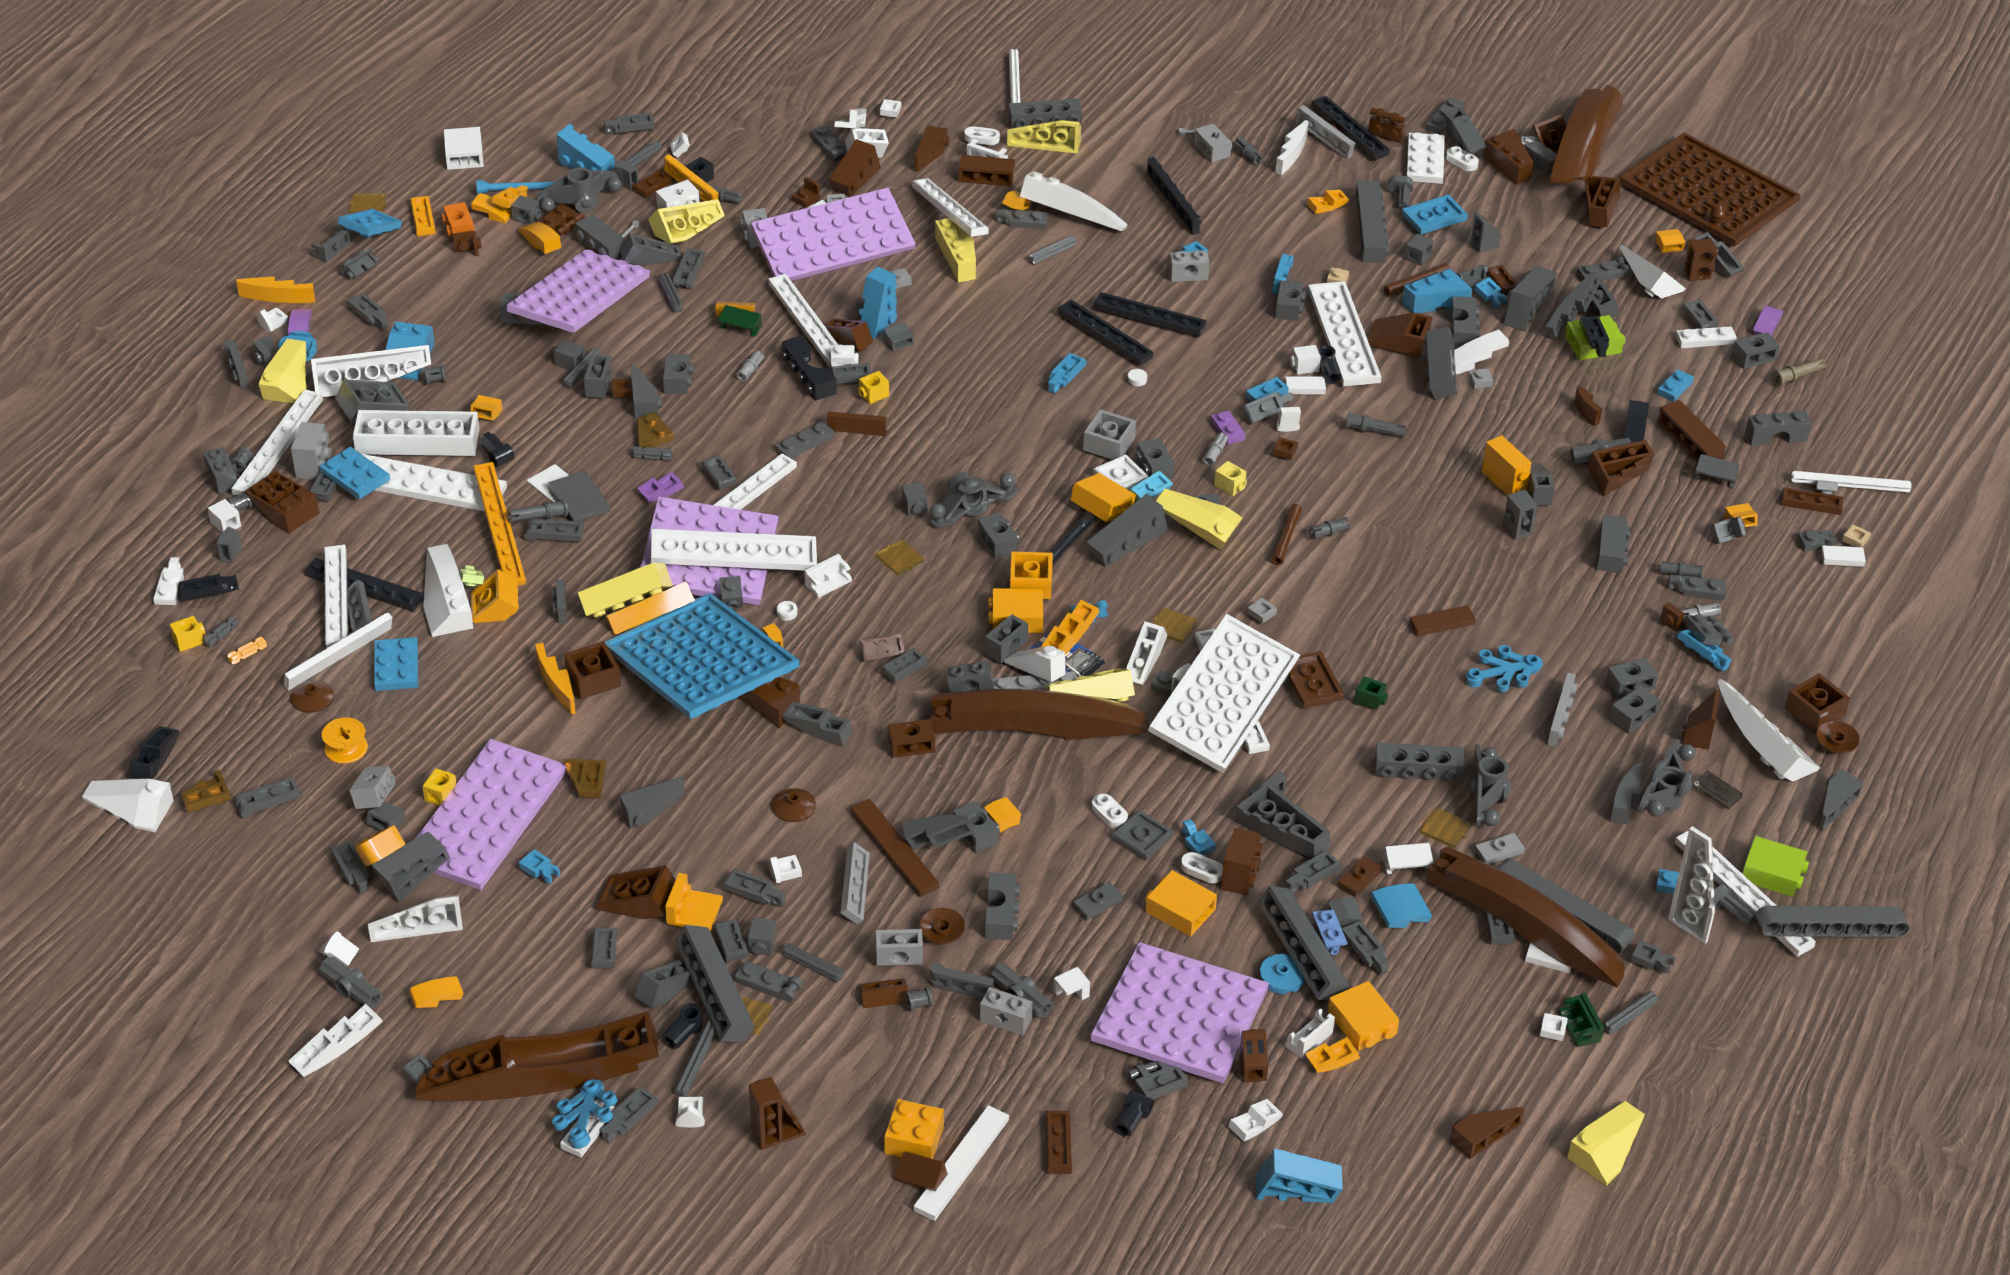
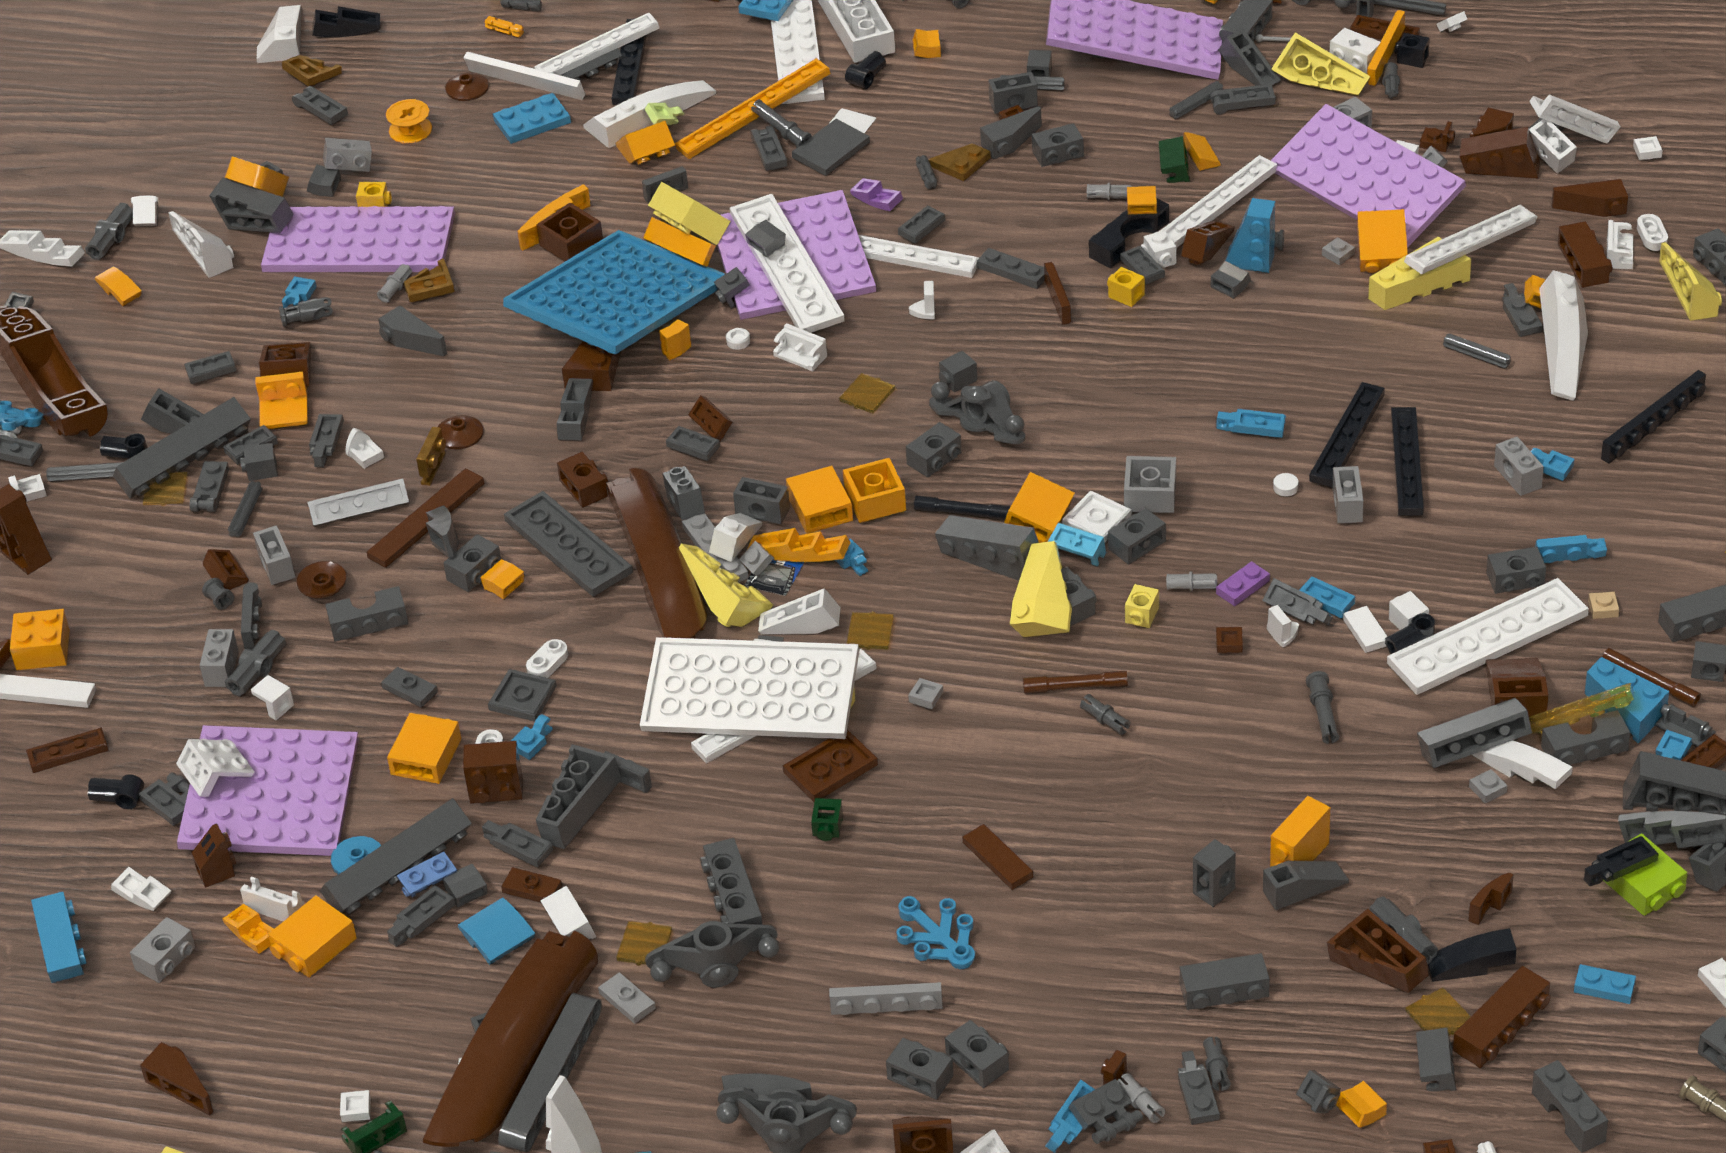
camera: 75 degrees right, 0 degrees up
none -> light grey brick [130,917,195,983]
none -> white bracket [176,738,254,797]
none -> dark grey piece [278,297,333,327]
none -> light grey axle [377,264,412,303]
none -> pearl gold plate [416,427,446,486]
none -> dark grey plate [504,491,633,597]
none -> light grey plate [739,541,774,576]
none -> dark grey piece [745,220,786,258]
none -> white tile [909,281,935,319]
none -> light orange piece [1127,186,1157,215]
none -> light grey brick [1332,466,1363,523]
none -> light orange brick [1357,209,1408,273]
none -> clear yellow piece [1405,987,1471,1035]
none -> reddish brown slope [1470,107,1514,137]
none -> clear yellow plate [1529,683,1634,734]

